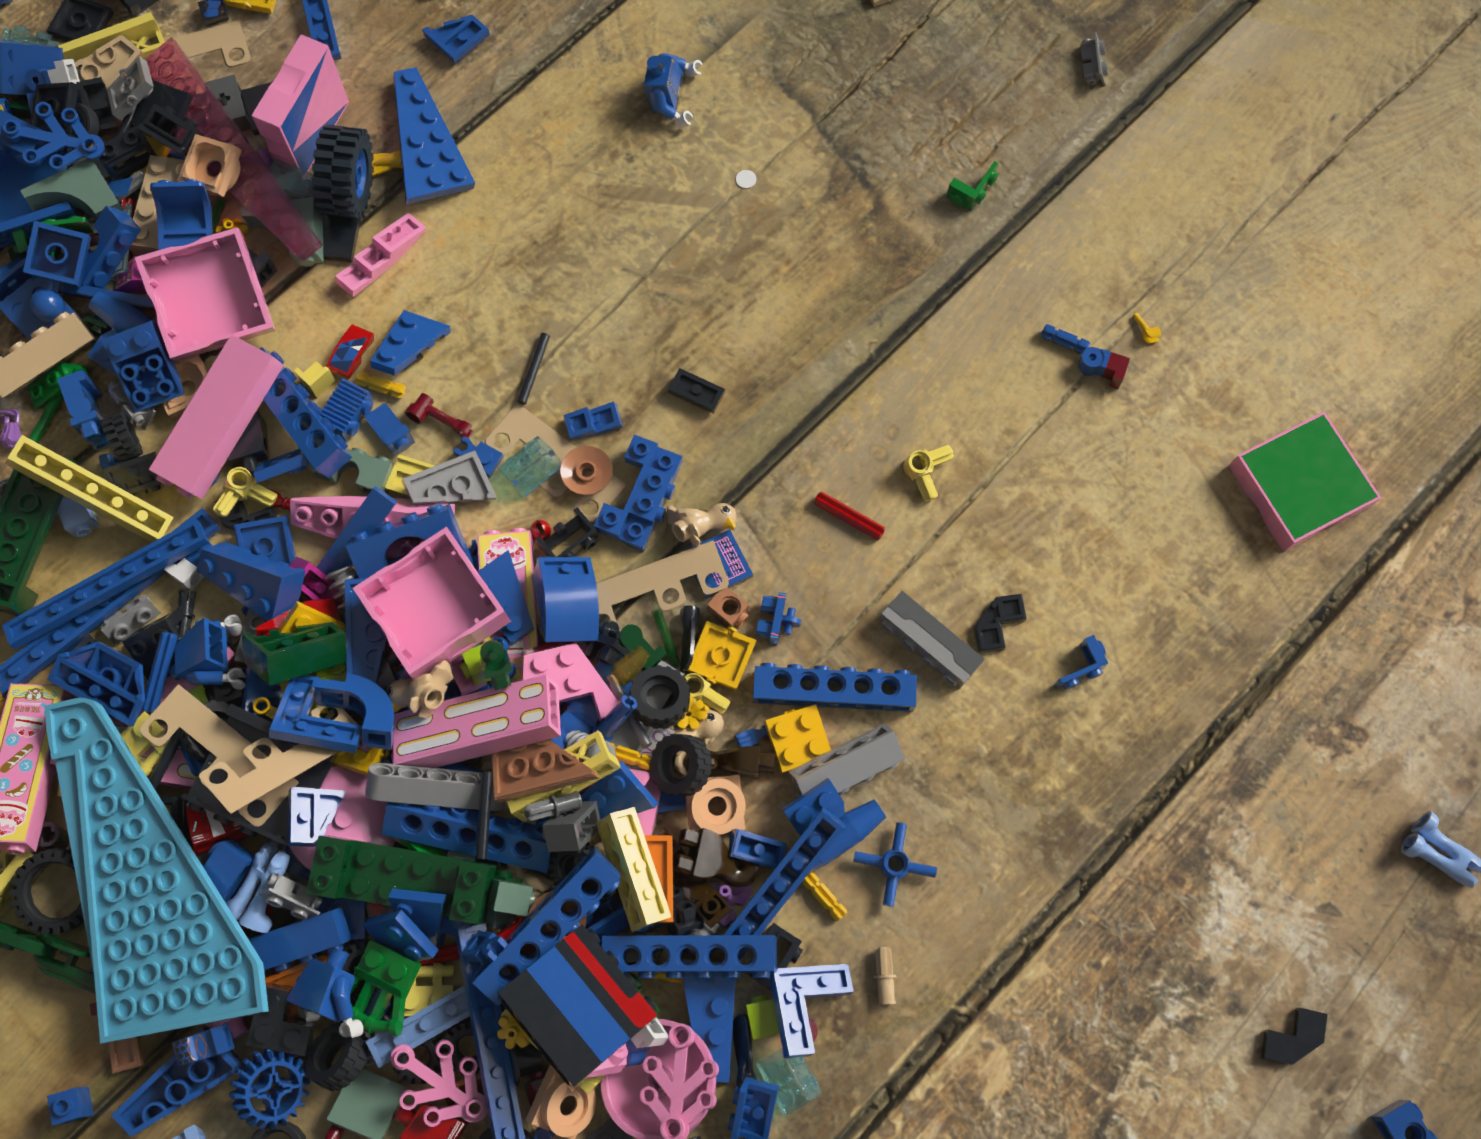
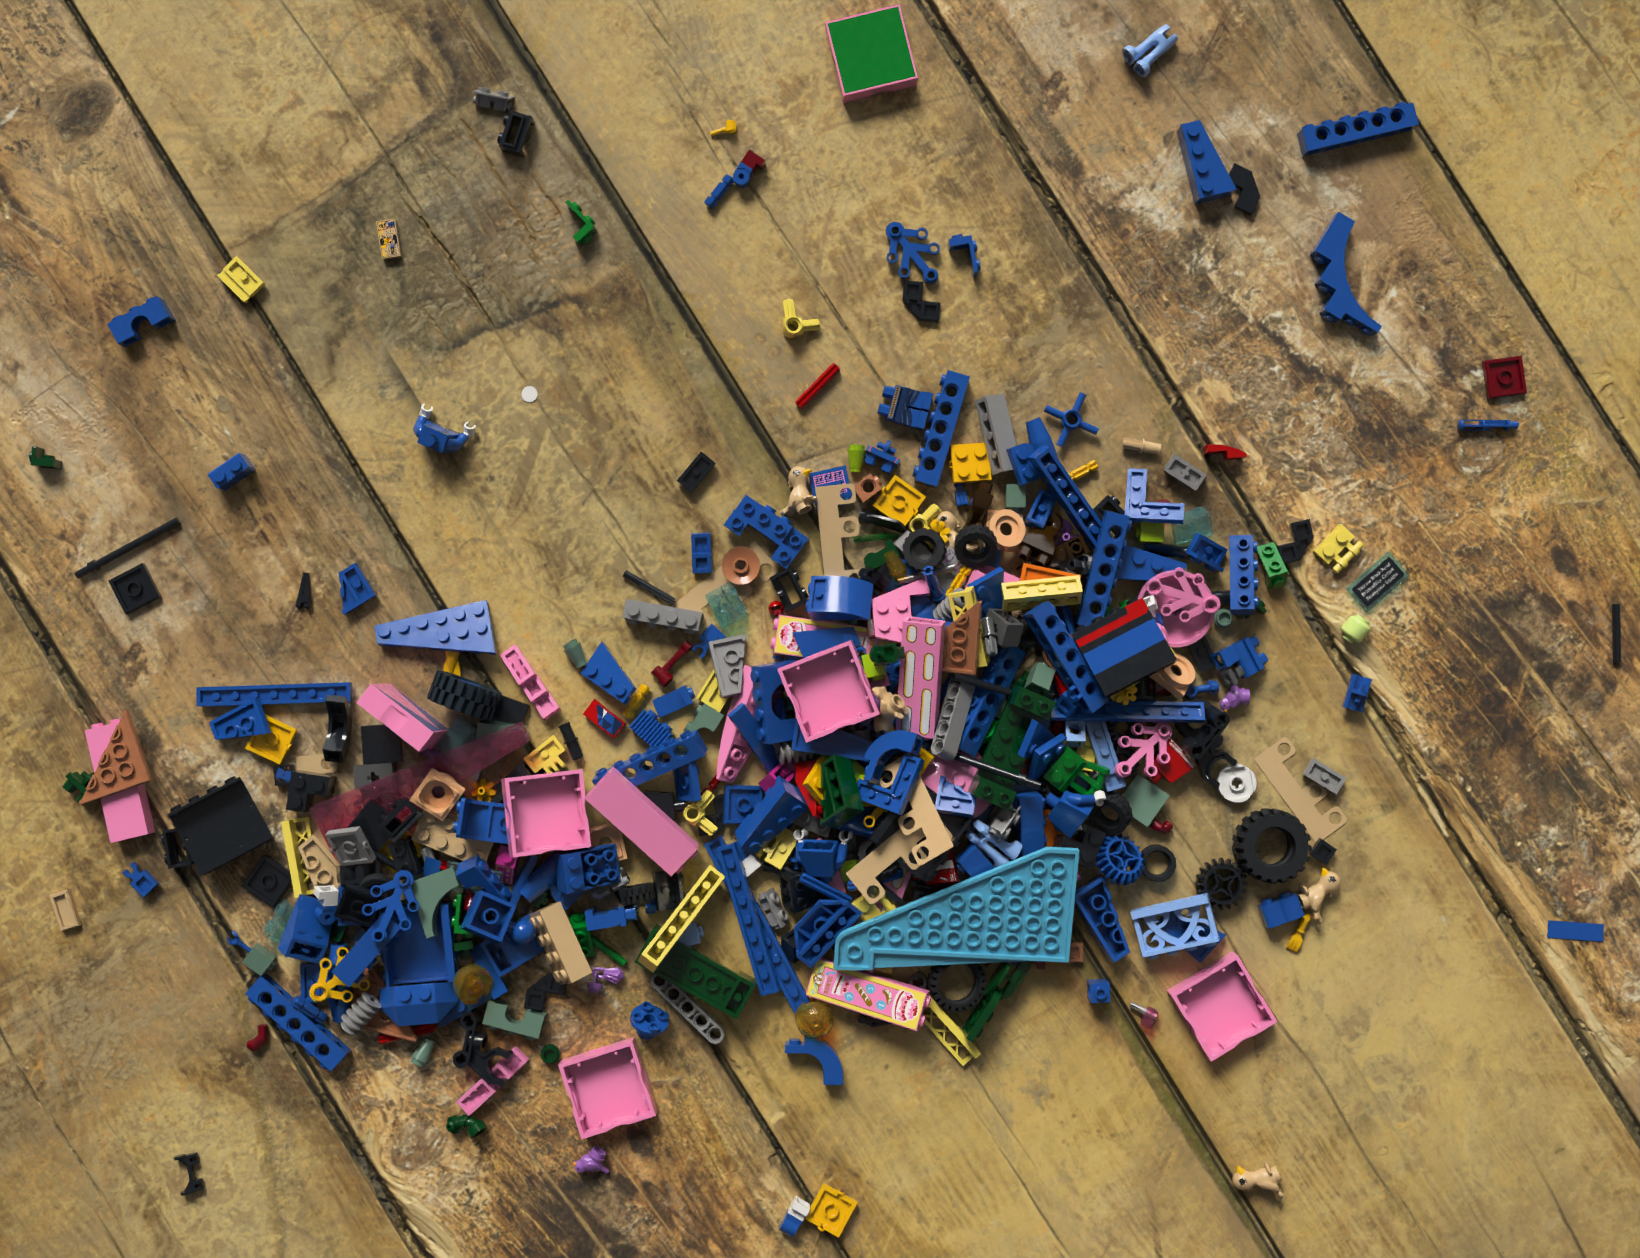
camera: 70 degrees left, 15 degrees up
blue leg [172,1023,235,1066] -> none
light yellow panel [293,361,336,398] -> none
piece [879,591,984,689] -> none
none -> black brick [286,770,336,813]
none -> black arch [322,695,352,763]
none -> black window [497,110,535,158]
none -> light yellow hinge [523,735,566,773]
none -> black axle [558,722,583,760]
none -> sand green cone [563,639,587,668]
none -> light grey brick [622,599,703,635]
none -> light yellow plate [754,828,798,871]
none -> lime cone [847,444,866,472]
none -> hips [877,385,933,431]
none -> blue plant [886,222,940,285]
none -> black bar [929,744,1042,790]
none -> sand green brick [1004,484,1026,513]
none -> light blue brick [1063,721,1086,748]
none -> light grey hinge [1164,453,1207,491]
none -> blue wedge [1177,120,1237,204]
none -> red slope [1203,444,1247,461]

